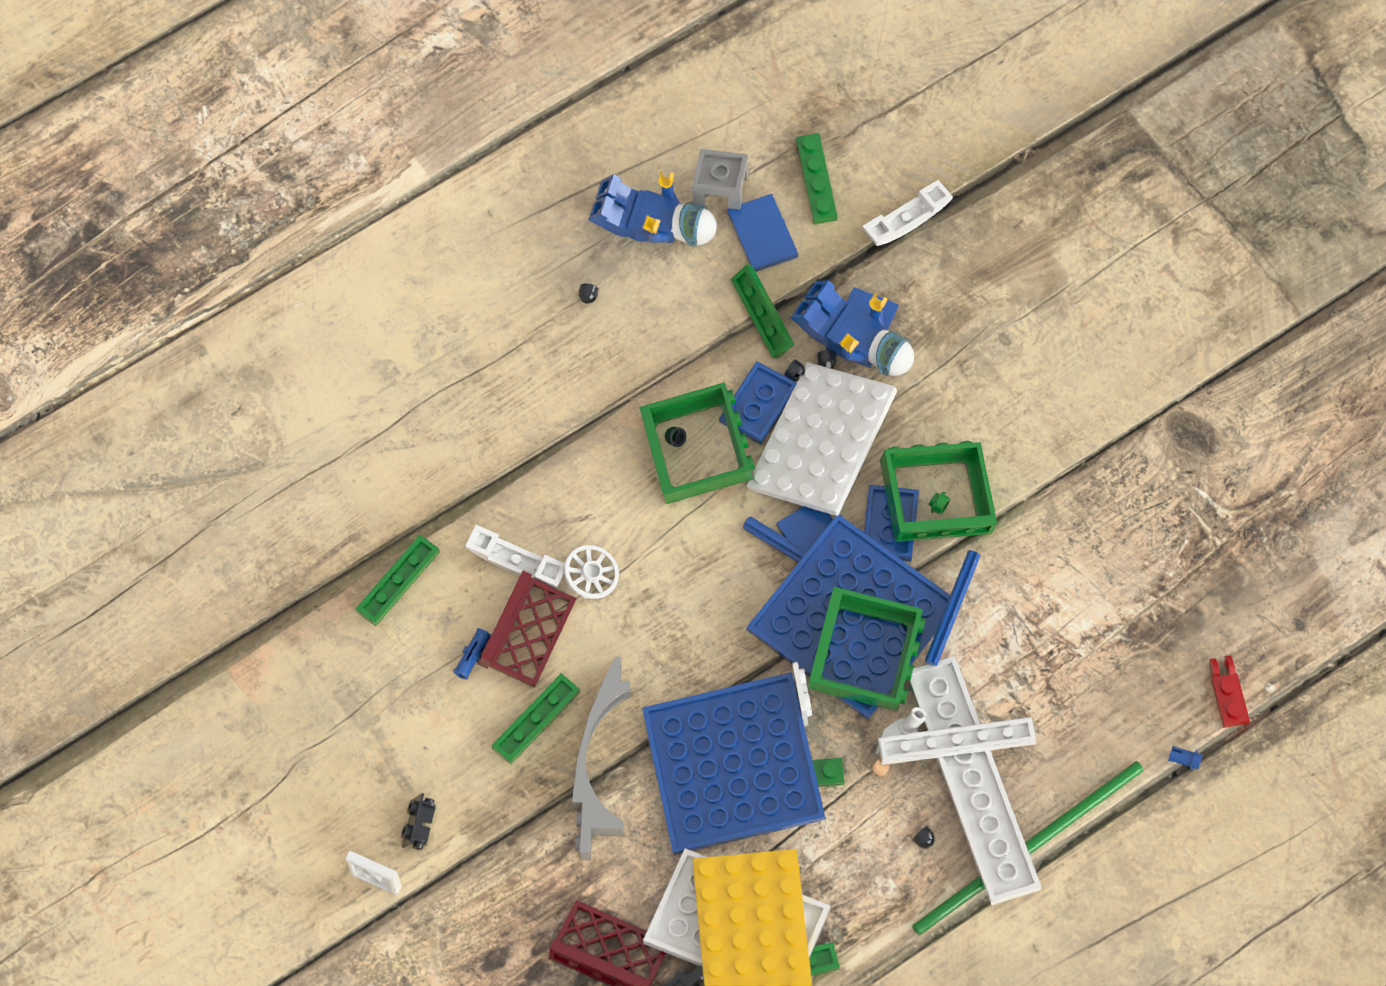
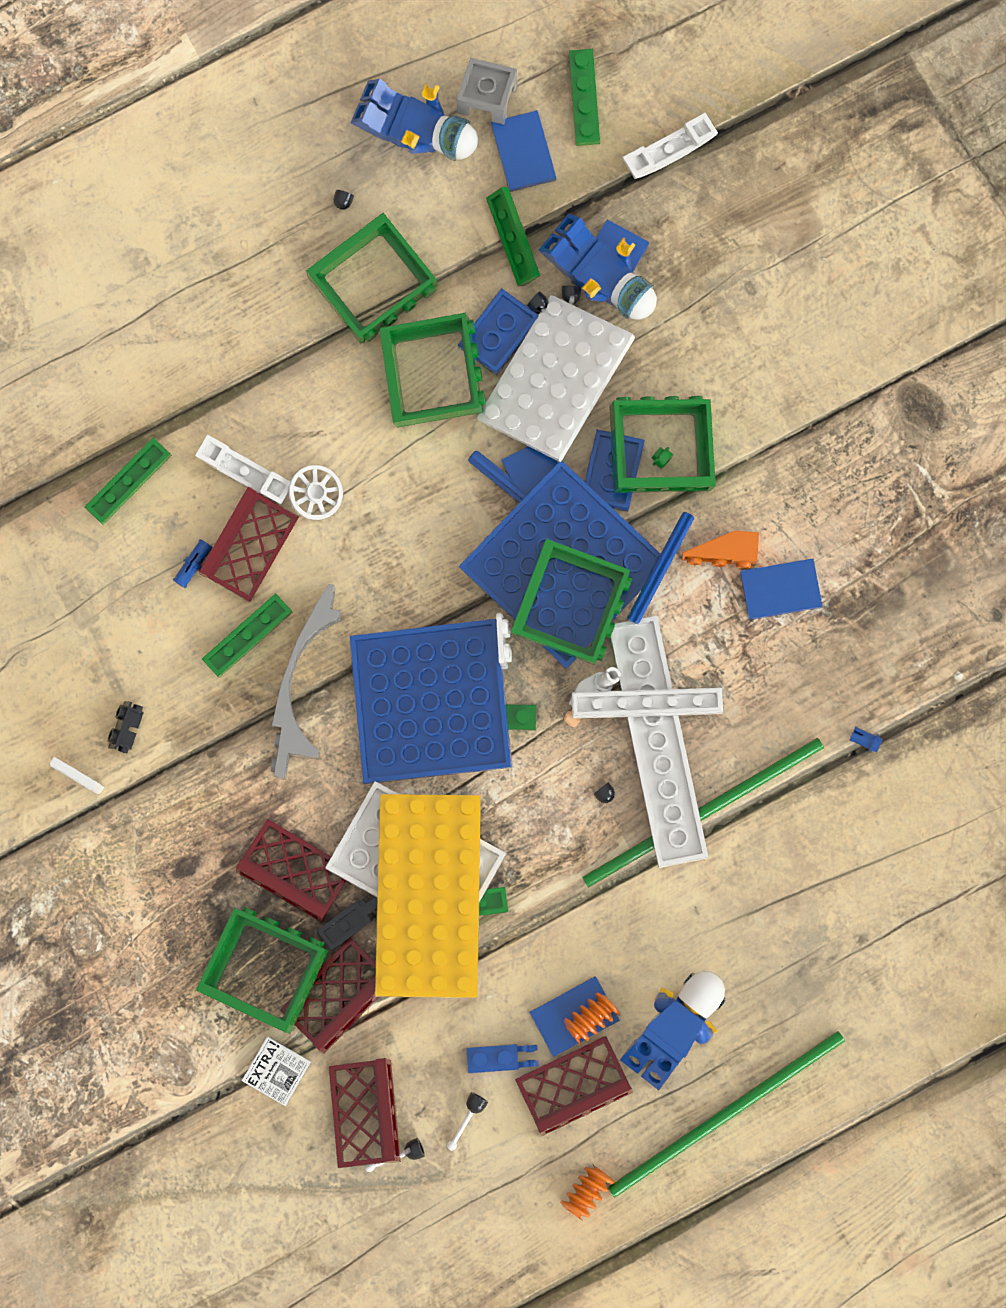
camera: 10 degrees right, 15 degrees up
black hinge [664,426,687,447] -> none
red hinge [1209,655,1250,728] -> none
none -> green piece [306,212,438,344]
none -> orange slope [682,531,759,569]
none -> blue tile [740,558,823,620]

